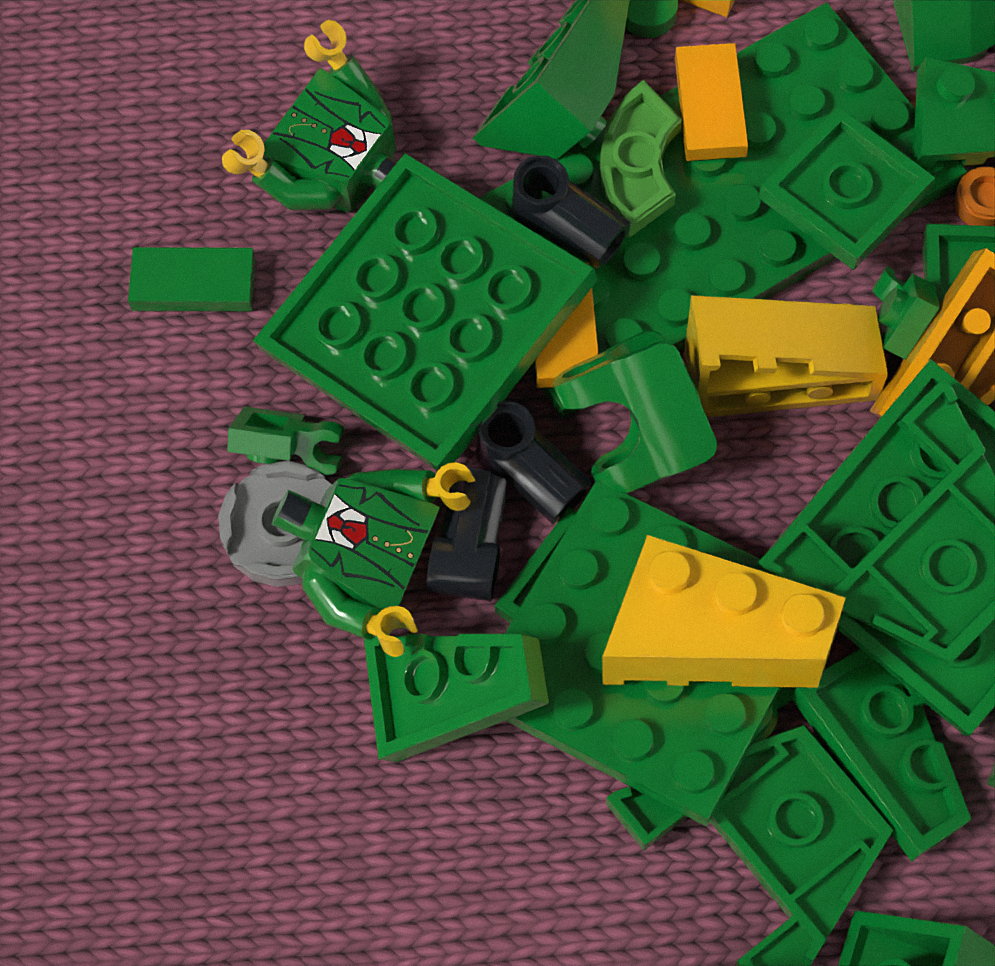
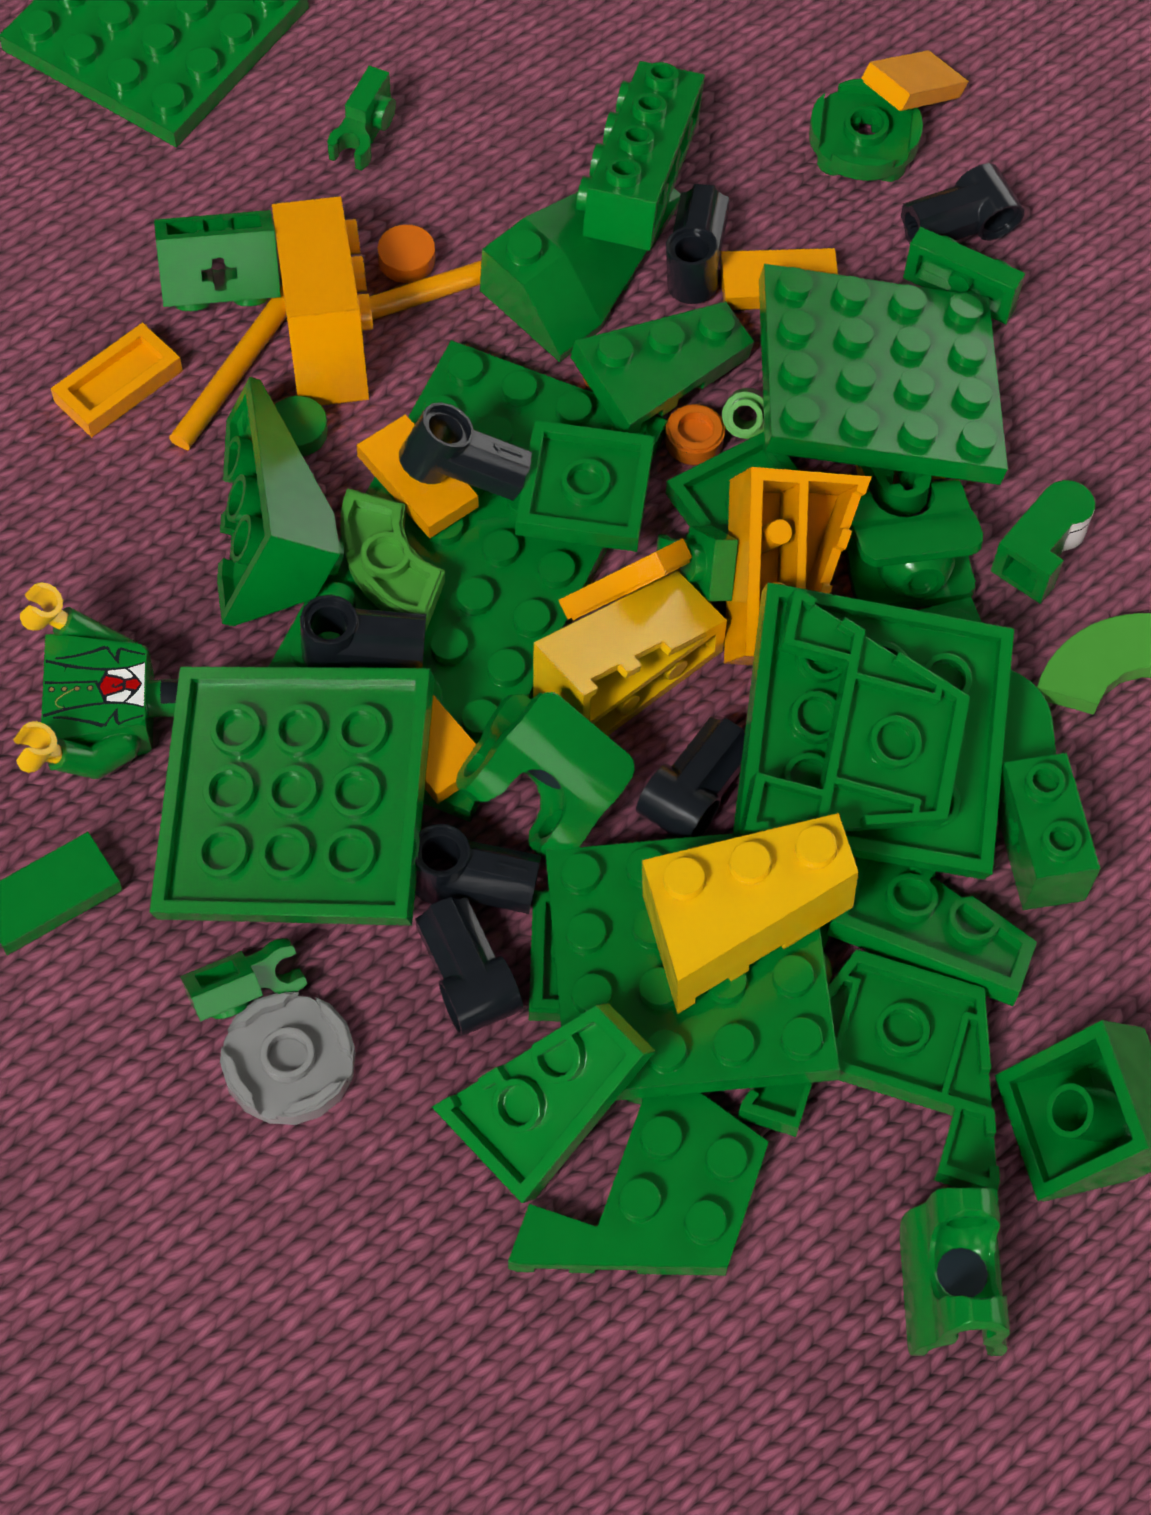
camera: 40 degrees left, 5 degrees down
green torso [271,462,475,657] -> none
none -> black piece [398,402,532,501]
none -> green wing [508,1093,769,1276]
none -> light orange tile [558,538,693,620]
none -> black piece [636,717,745,838]

